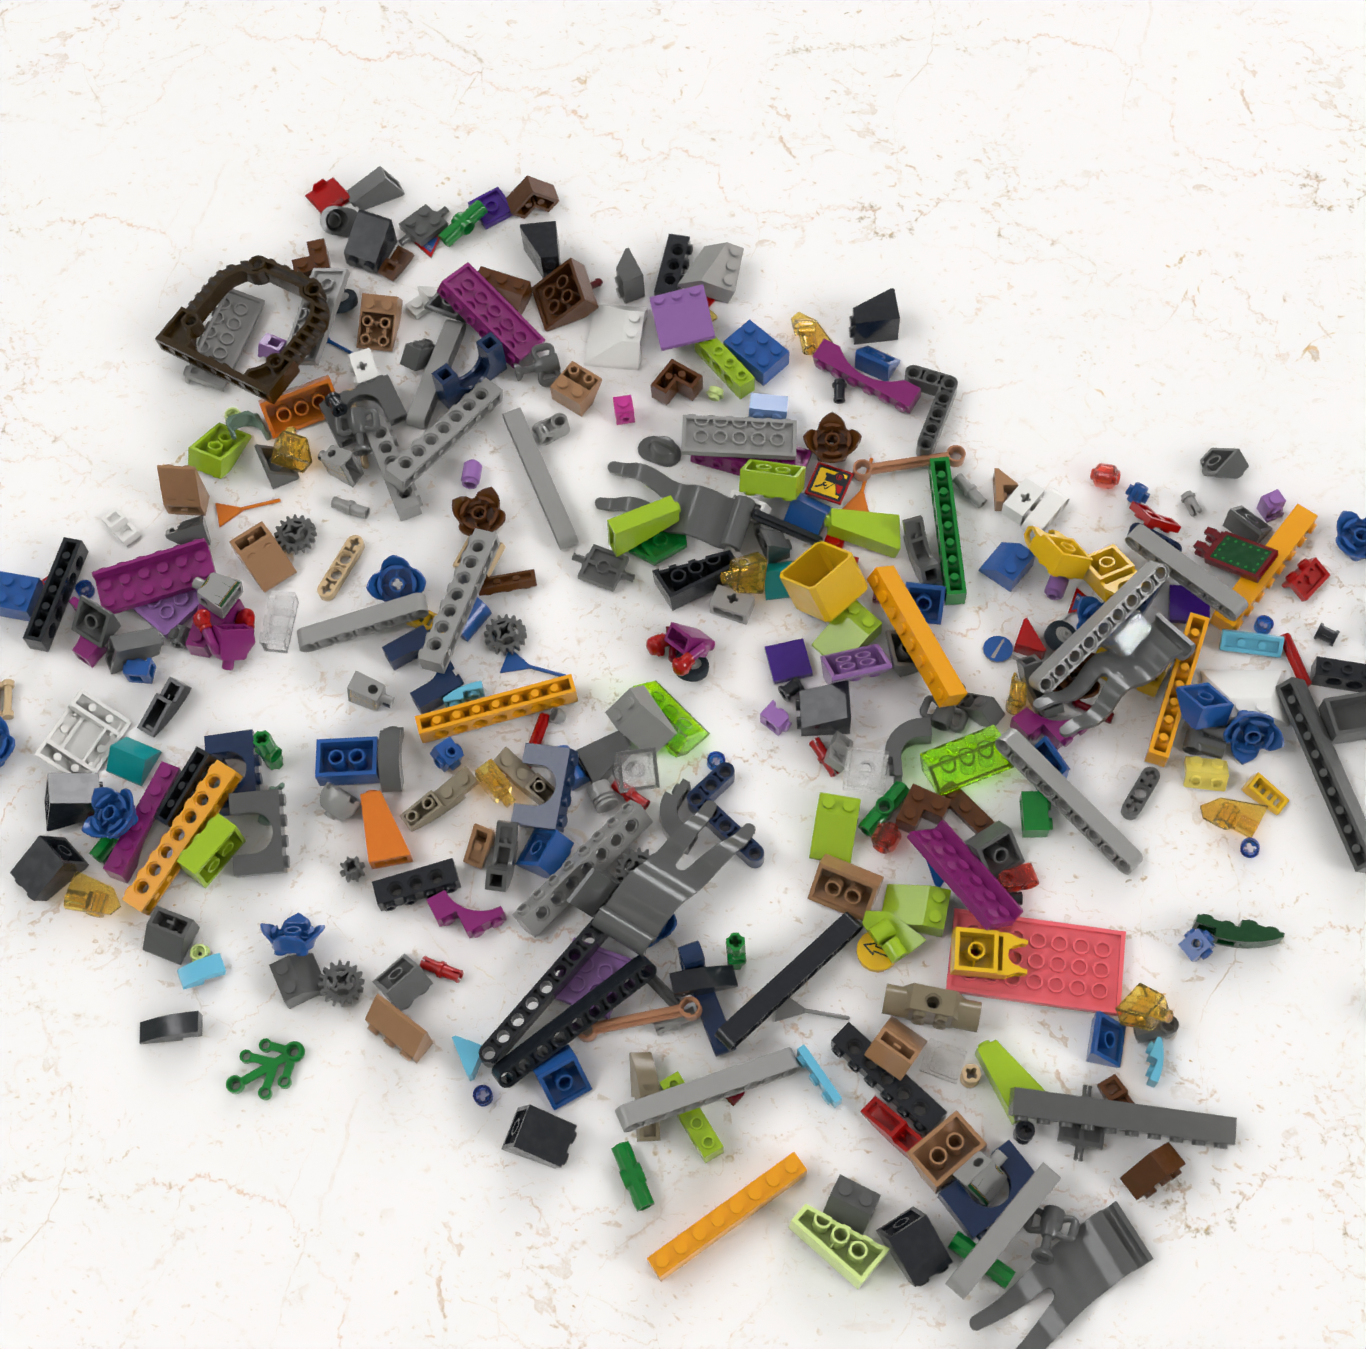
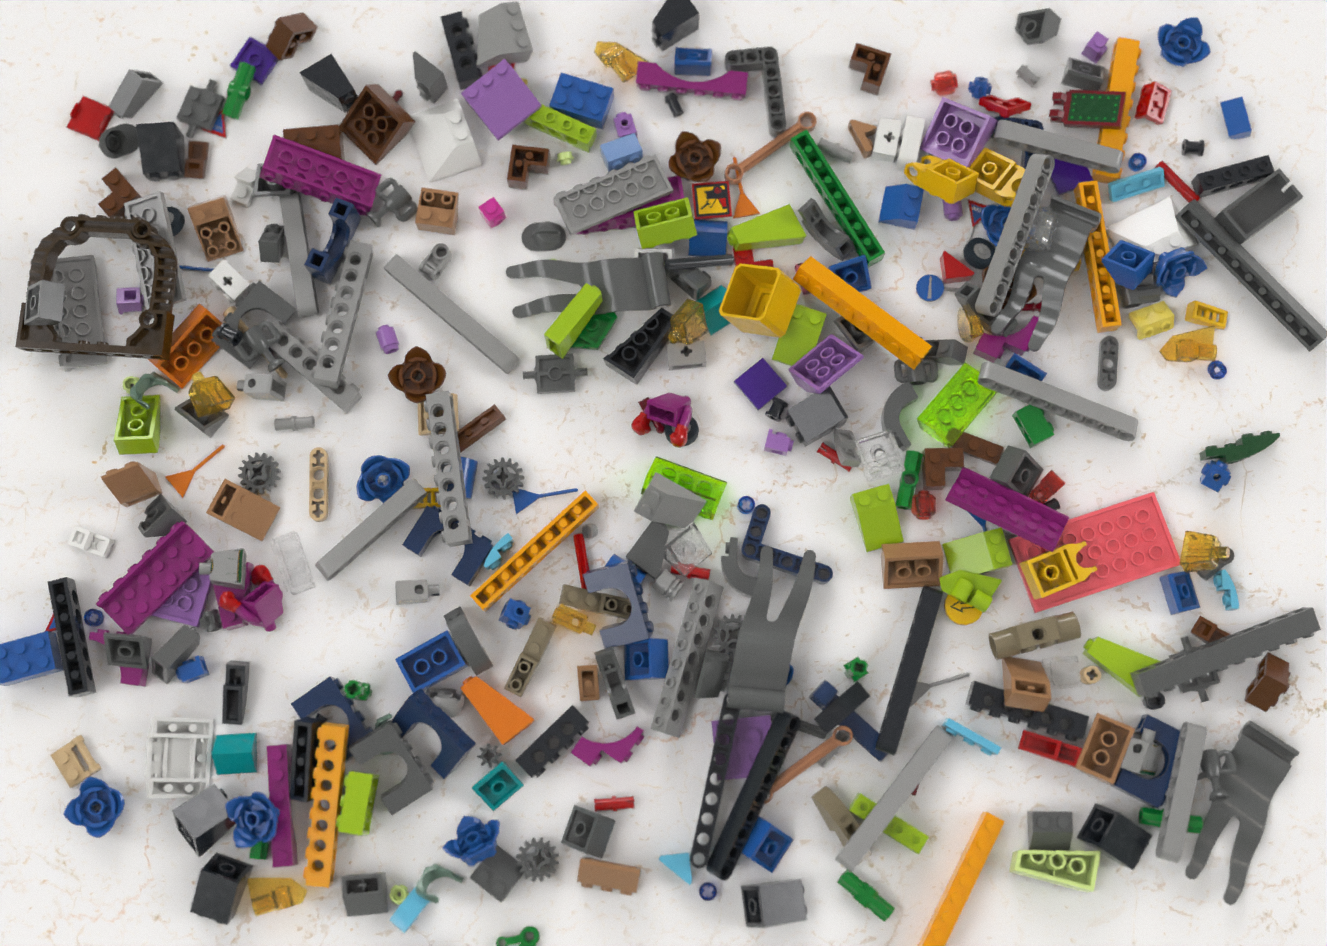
camera: 30 degrees left, 15 degrees up
none -> slope [24,280,66,325]
none -> dark blue arch [391,688,476,779]
none -> sand green helmet [416,864,464,904]
none -> teal slope [471,761,524,811]
none -> medium lavender brick [613,112,637,138]
none -> reddish brown brick [848,42,891,96]
none -> medium lavender slope [919,97,998,168]

